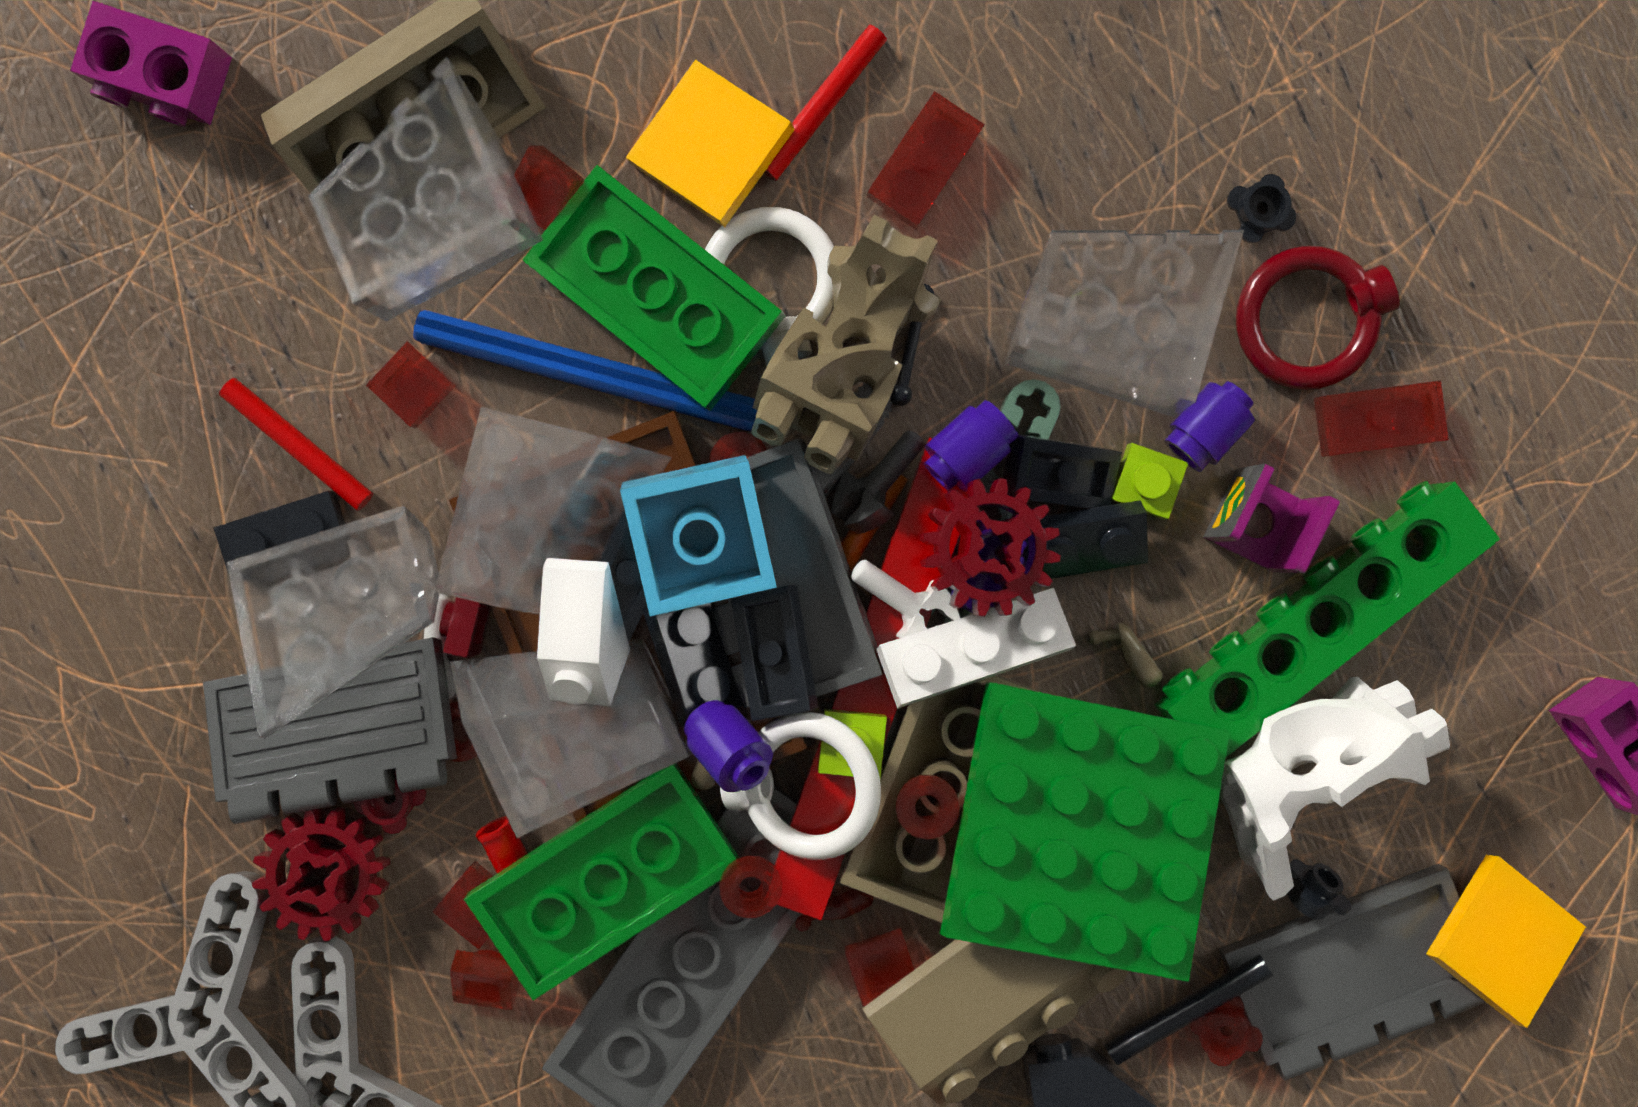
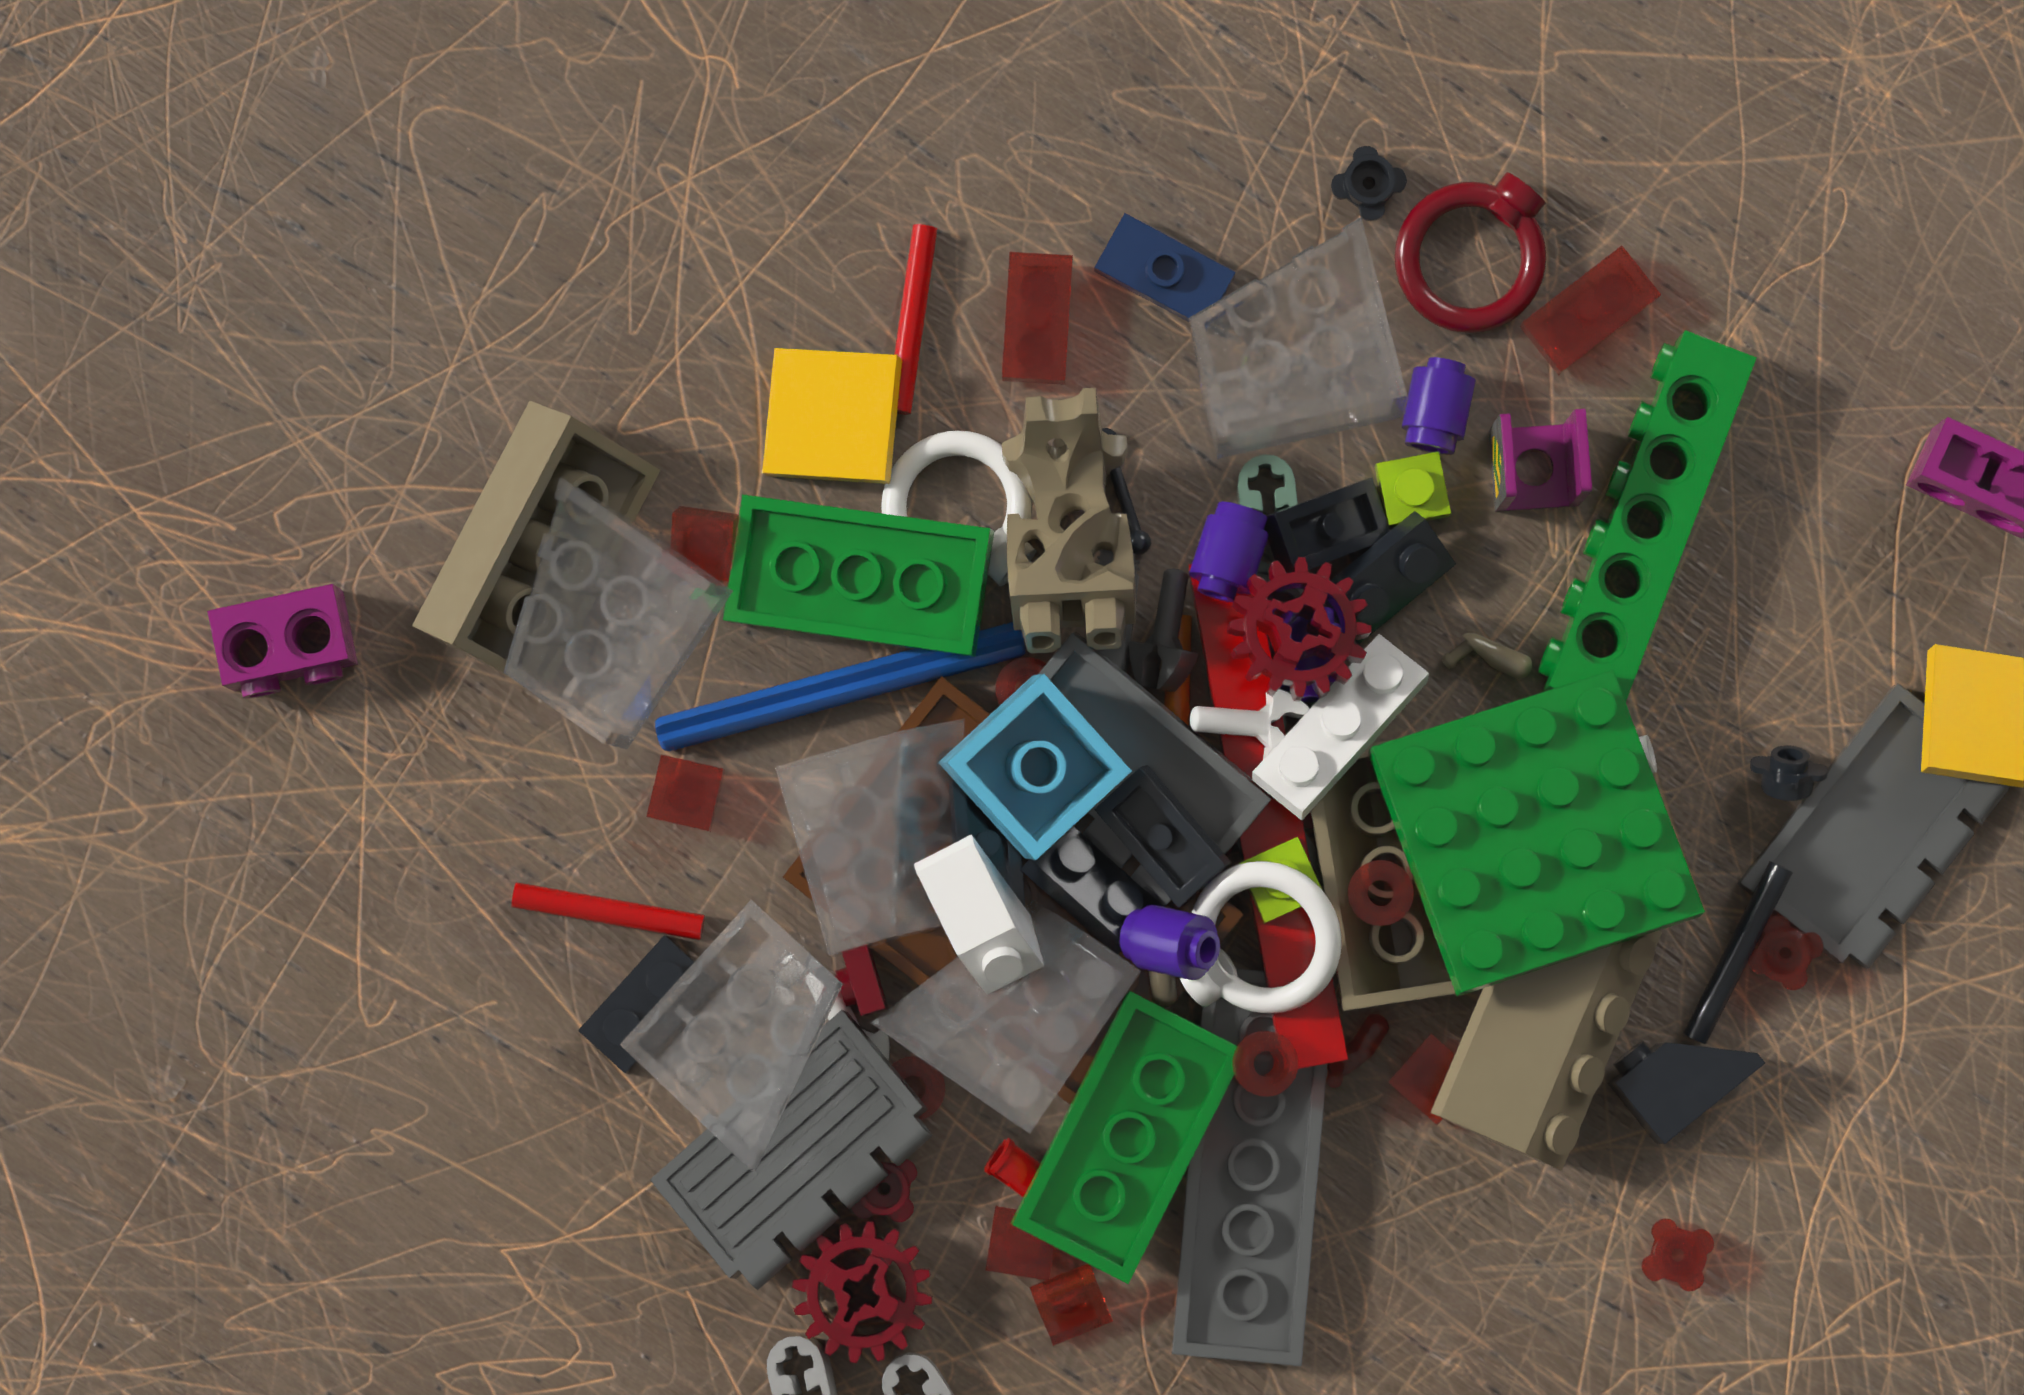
camera: 25 degrees left, 5 degrees down
white hips [1220,677,1450,901] -> none
none -> dark blue plate [1094,213,1236,331]

